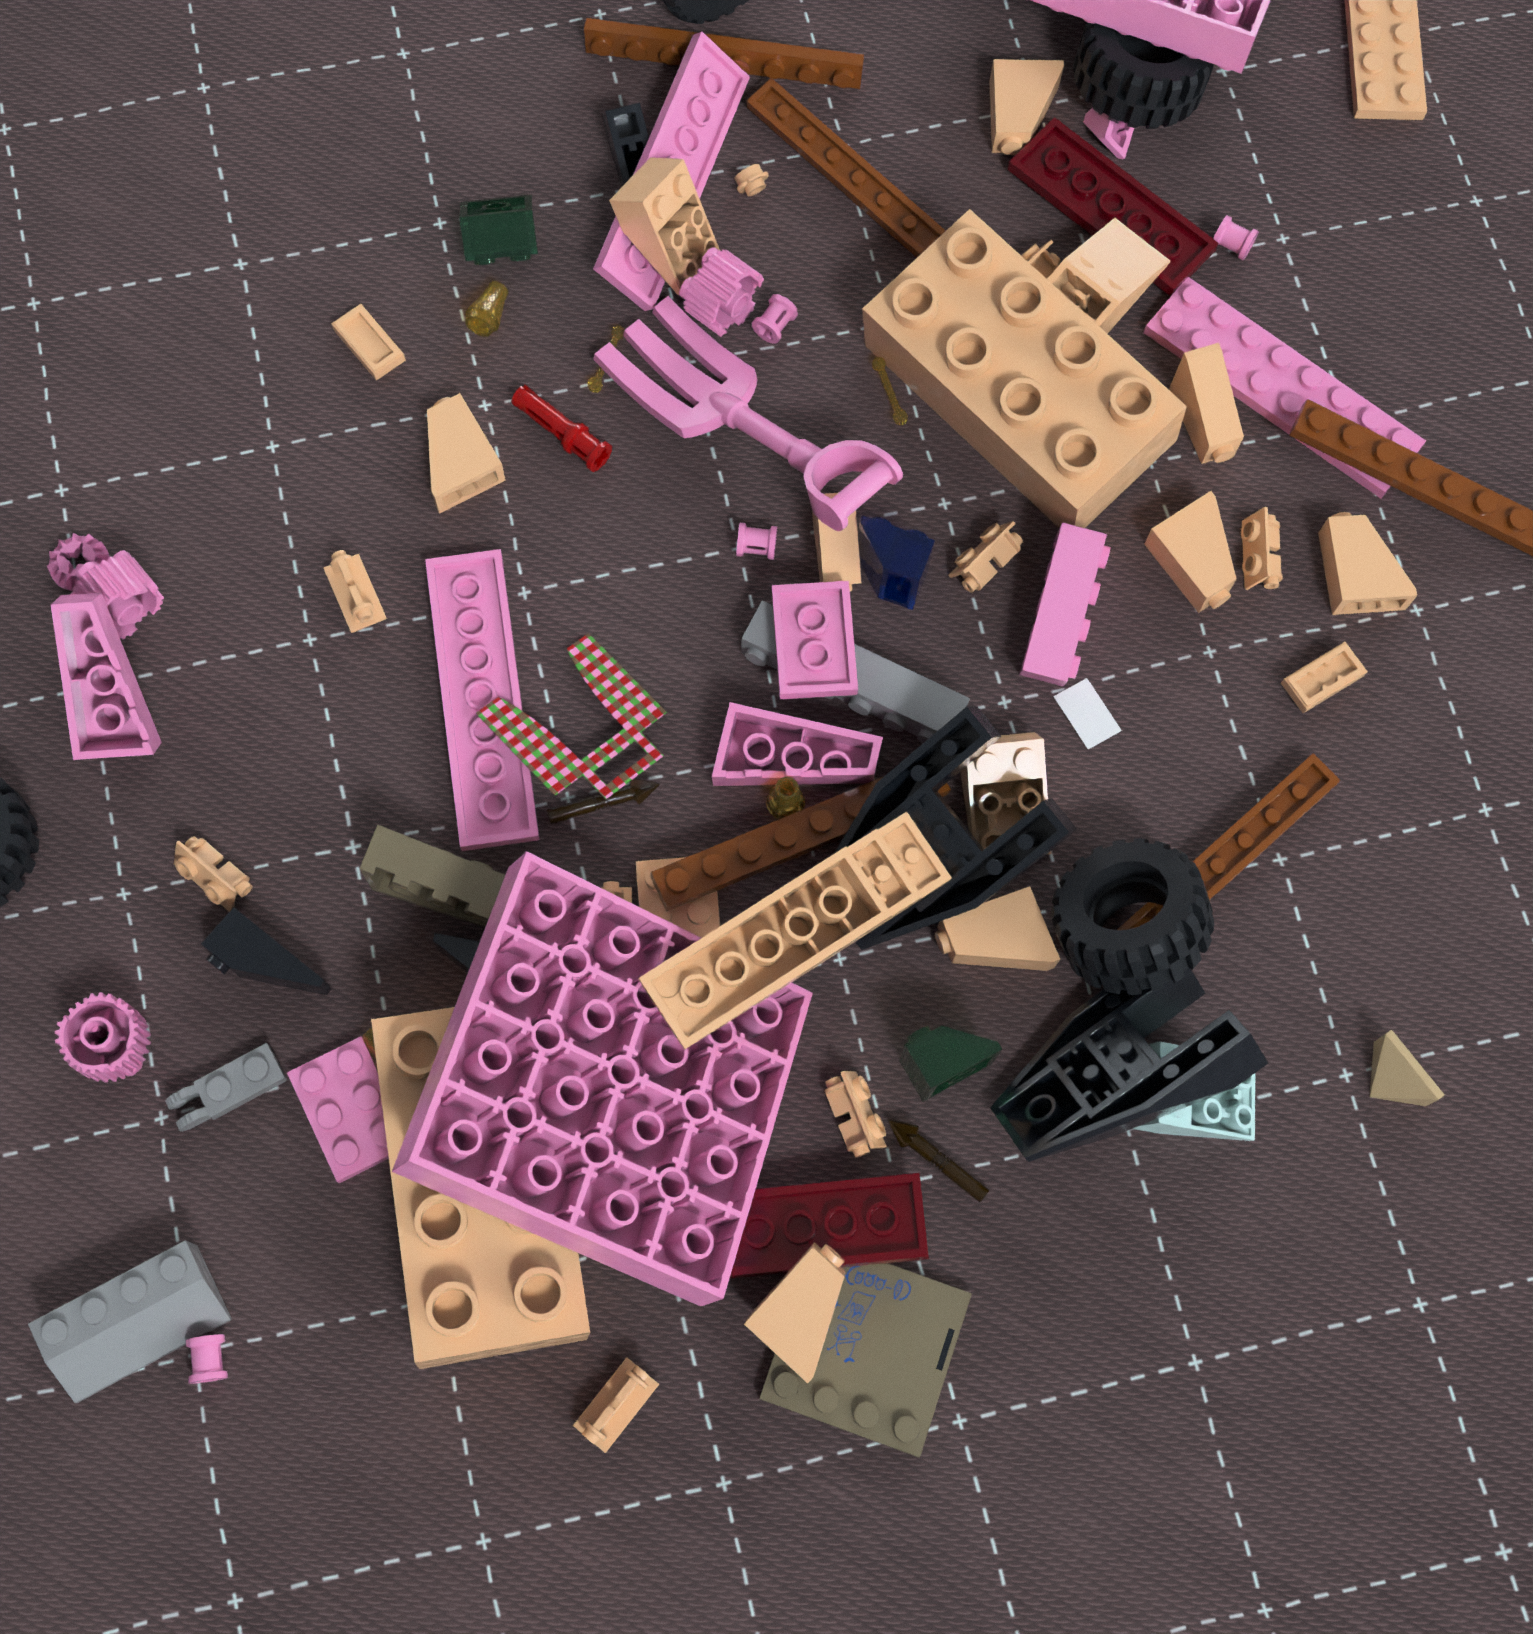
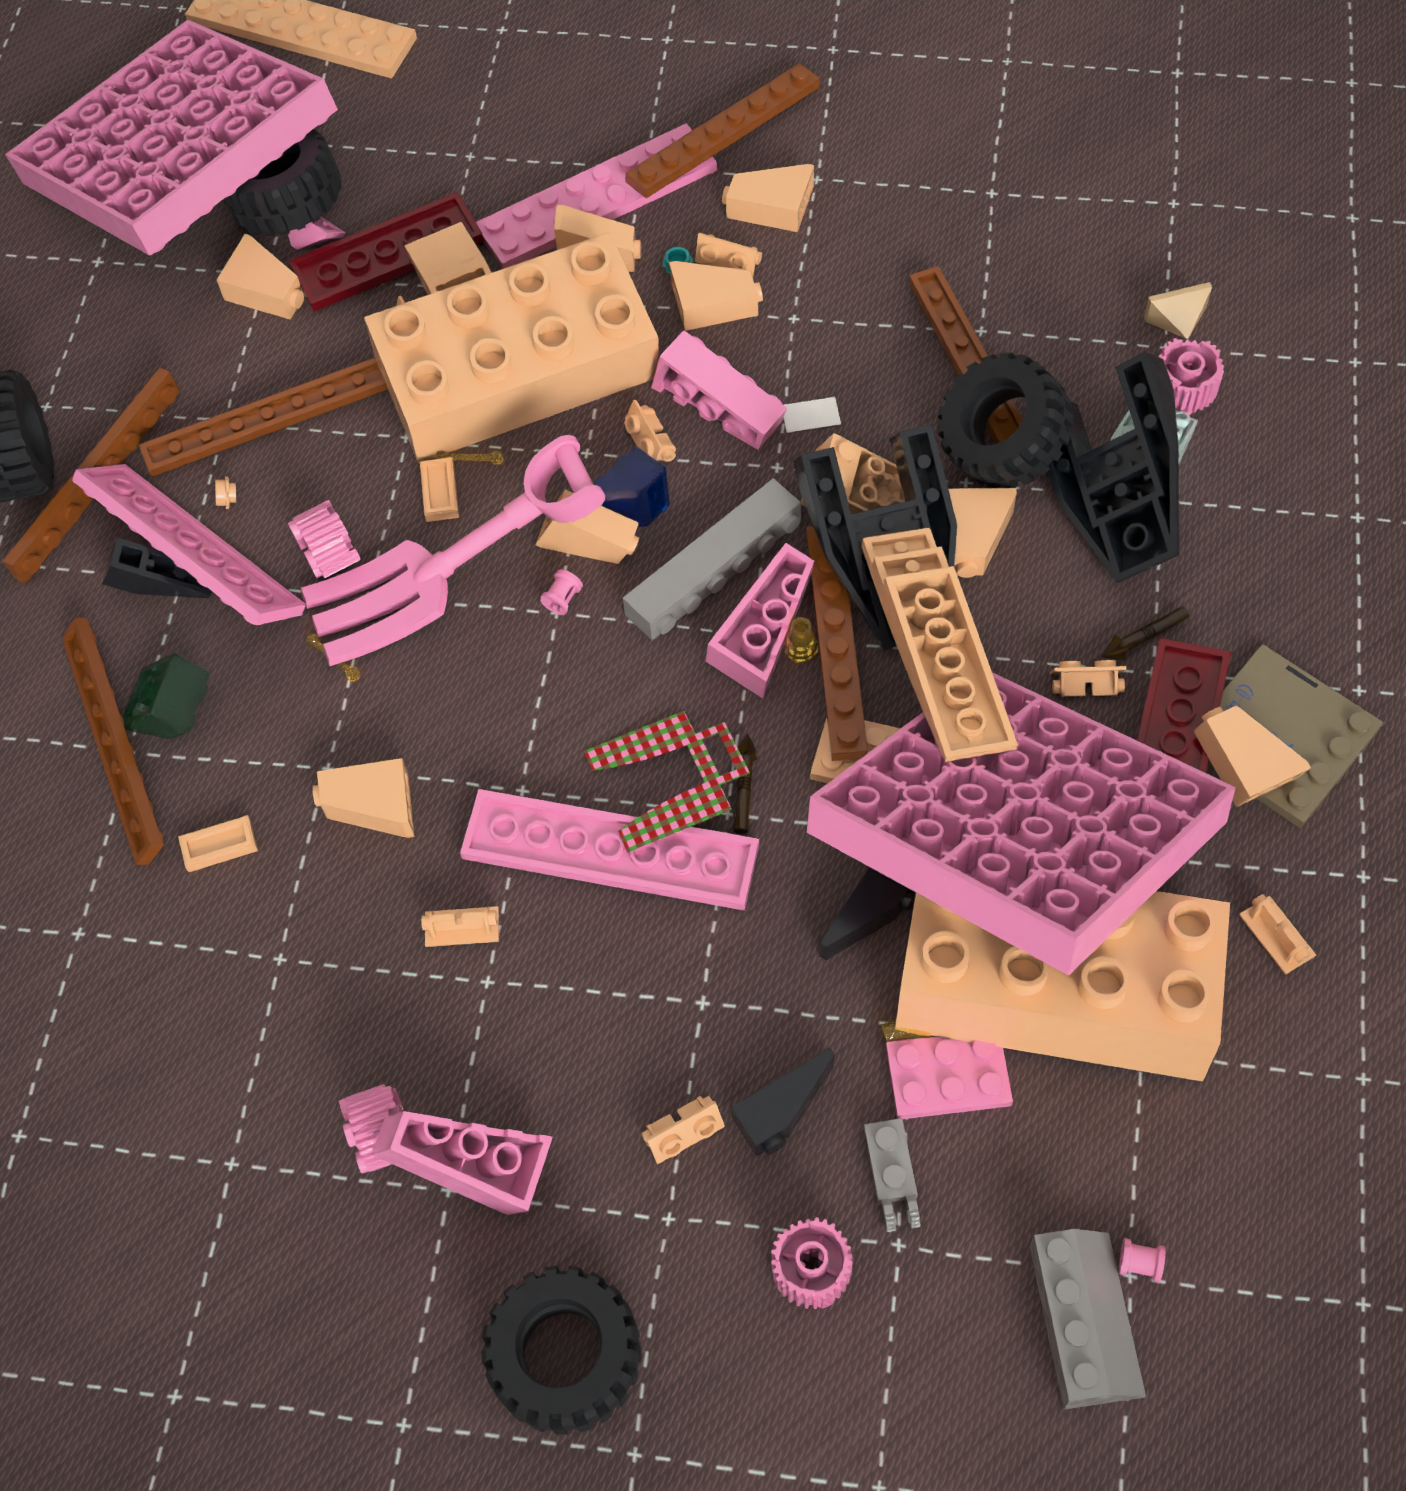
camera: 60 degrees left, 10 degrees down
bright pink gear [47,533,110,591] -> none
dark tan wedge [360,825,505,928] -> none
clear yellow cone [465,281,509,337] -> none
red pin [511,385,613,472] -> none
light nougat slope [609,158,720,295] -> none
bright pink bush [752,294,798,344] -> none
bright pink plate [771,581,858,699] -> none
clear green slope [899,1025,1002,1102] -> none
bright pink bush [1213,215,1259,260] -> none
light nougat plate [1281,642,1368,713] -> none
none -> dark orange plate [62,618,164,865]
none -> light nougat tile [420,457,459,522]
none -> teal plate [662,247,693,275]
none -> bright pink brick [1159,338,1224,416]

